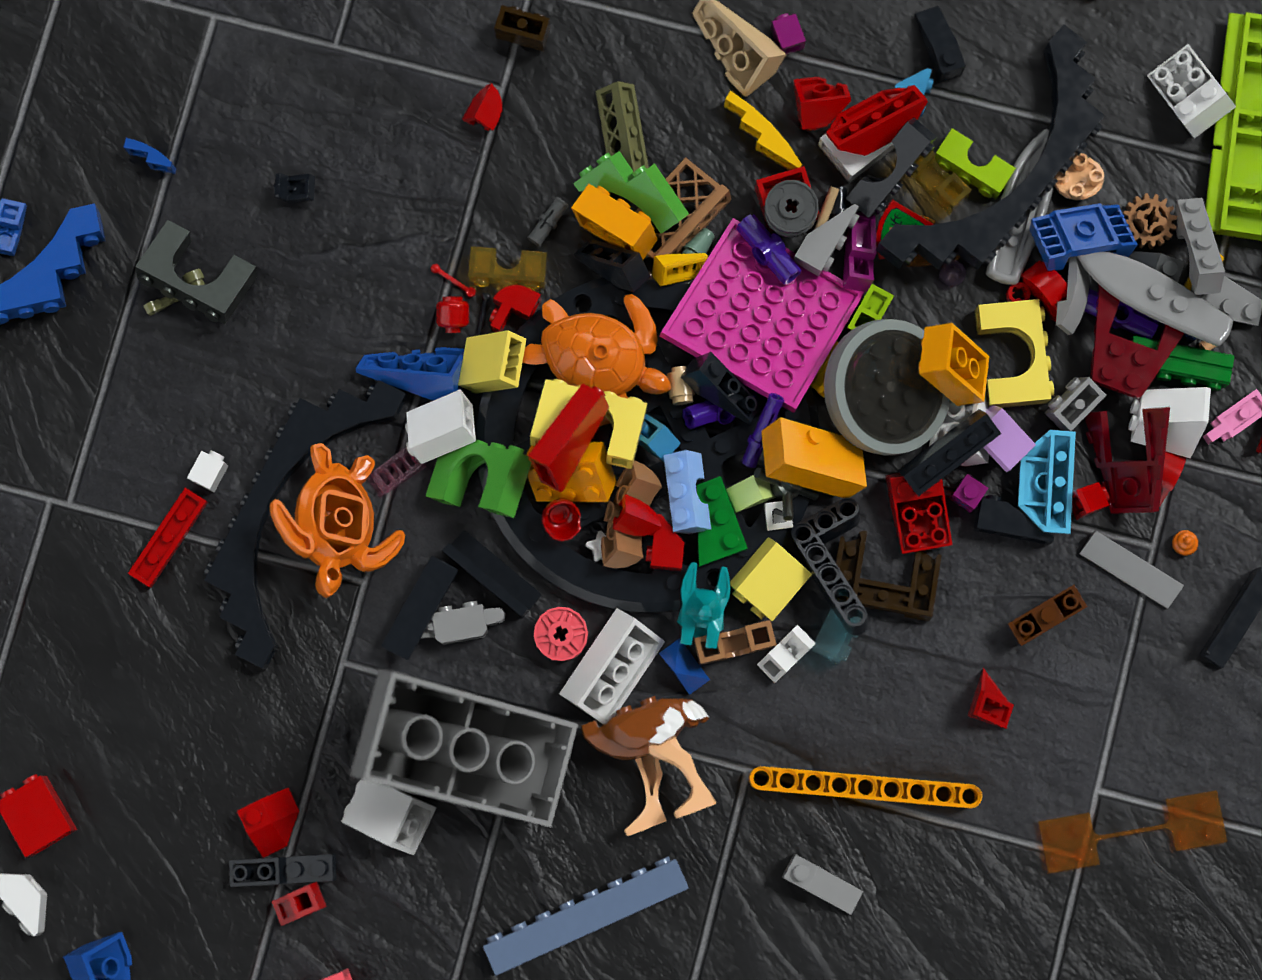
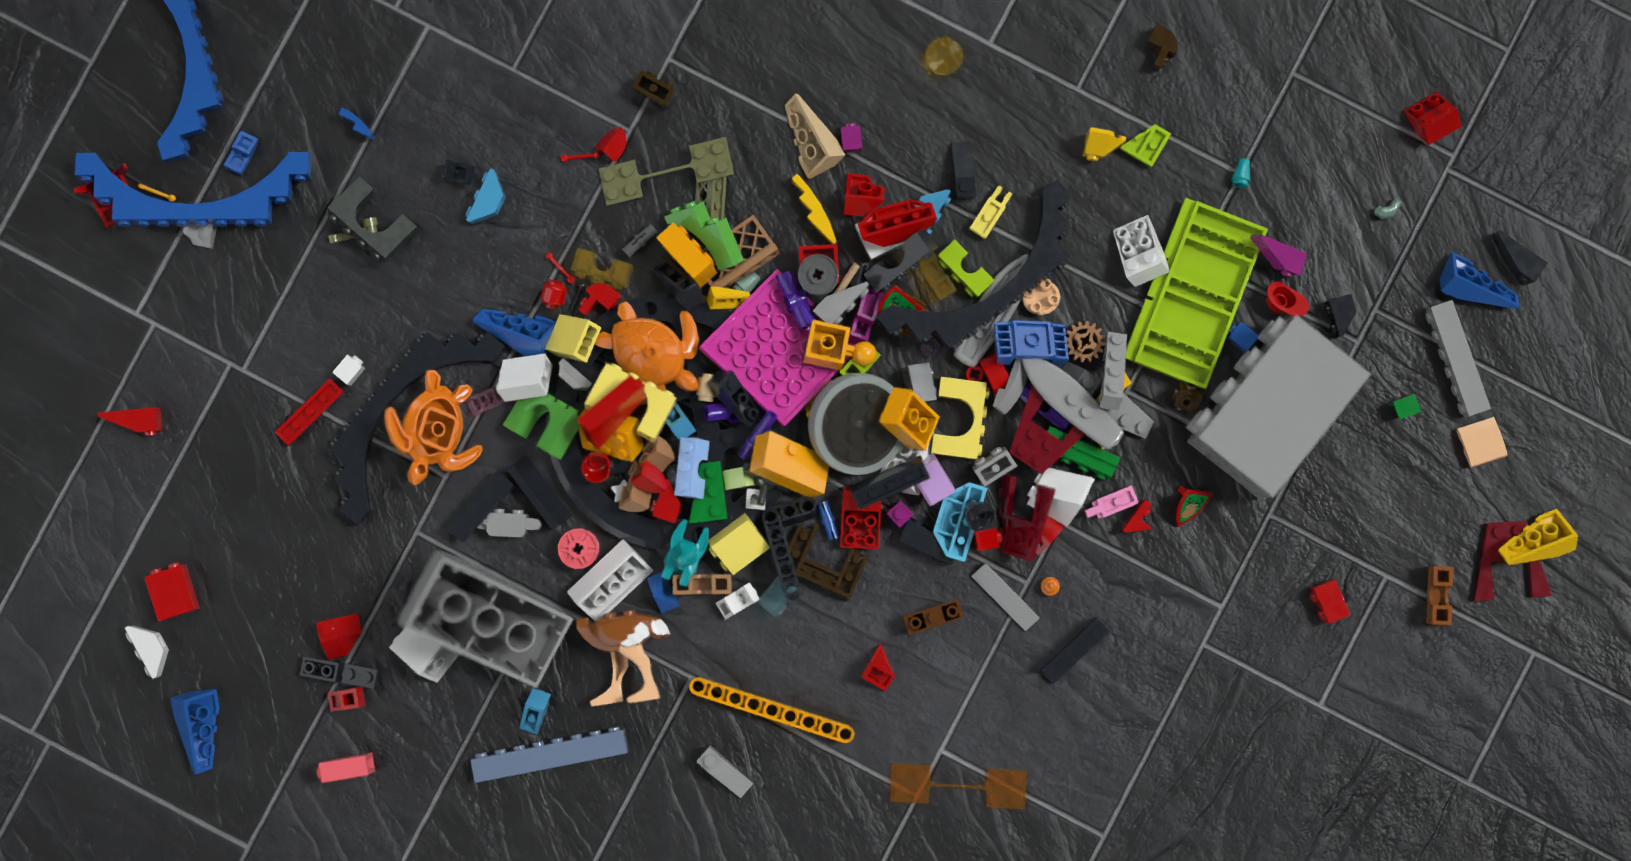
camera: 15 degrees right, 5 degrees up
none -> dark azure slope [465,168,505,224]
none -> dark azure slope [519,688,551,735]
none -> light grey slope [559,359,593,391]
none -> red hinge [561,151,600,162]
none -> olive hinge [599,137,734,206]
none -> light orange brick [803,320,877,371]
none -> blue pin [816,501,840,541]
none -> brick [901,362,937,404]
none -> black helmet [965,499,995,531]
none -> light yellow hinge [969,186,1012,239]

